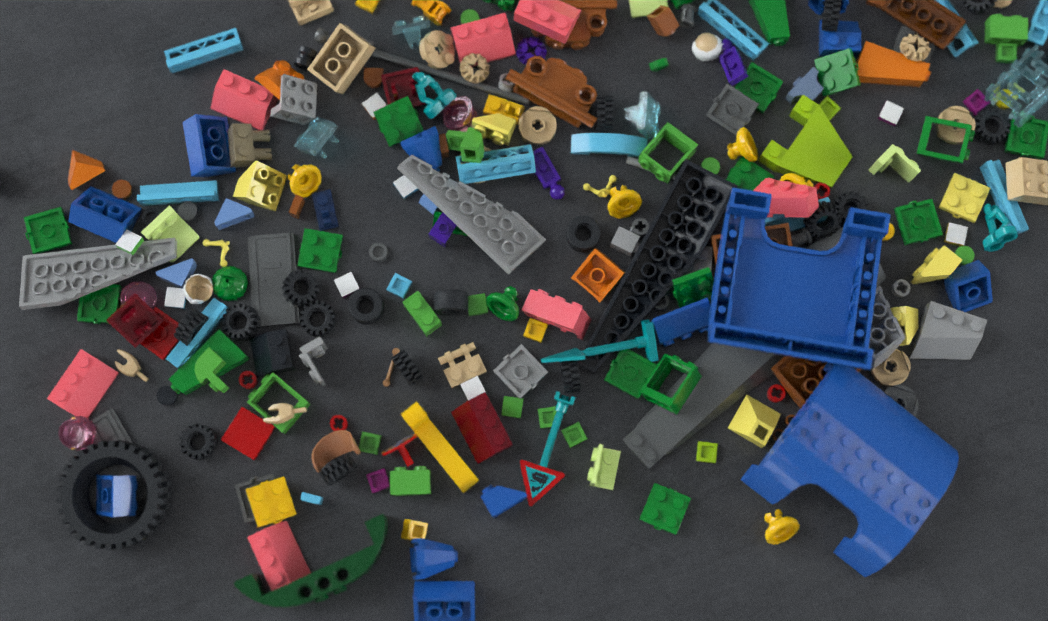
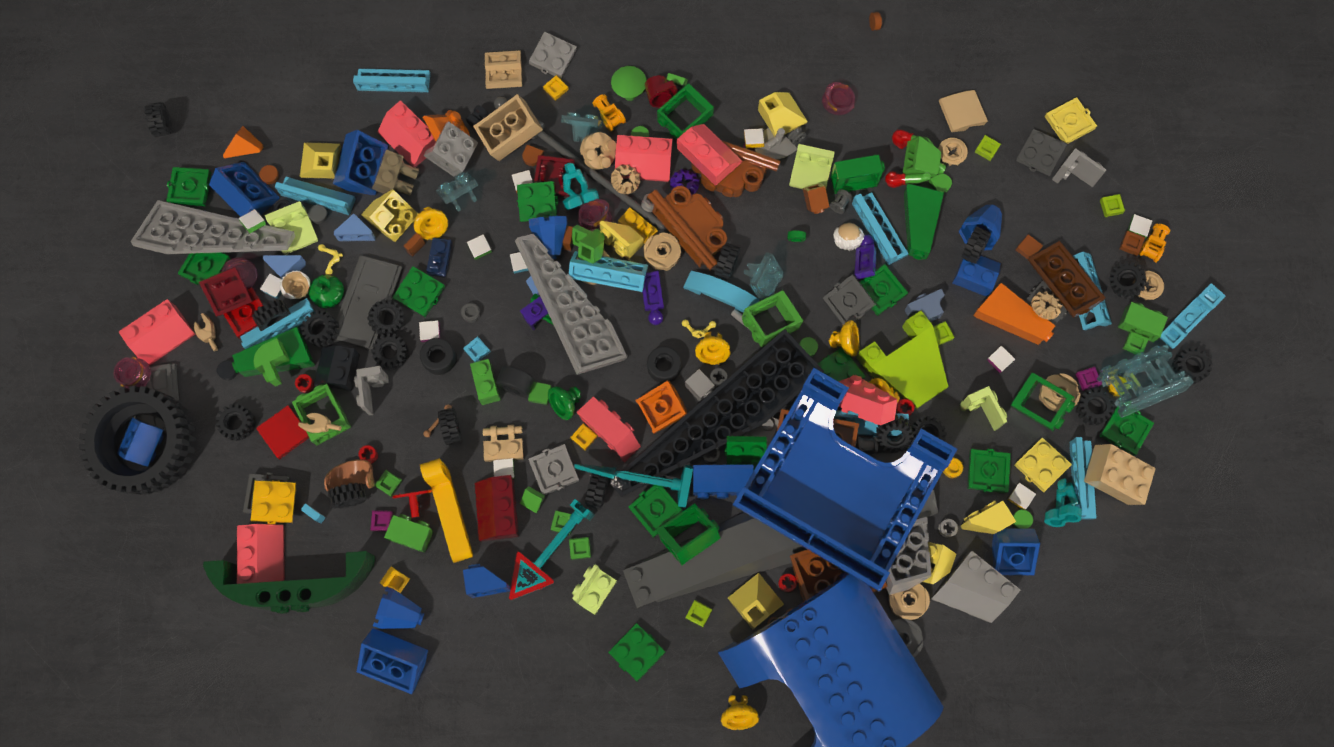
camera: 25 degrees right, 5 degrees down
plate [814,48,861,96] -> none
none -> light yellow slope [300,142,341,179]
none -> white tile [467,235,492,260]

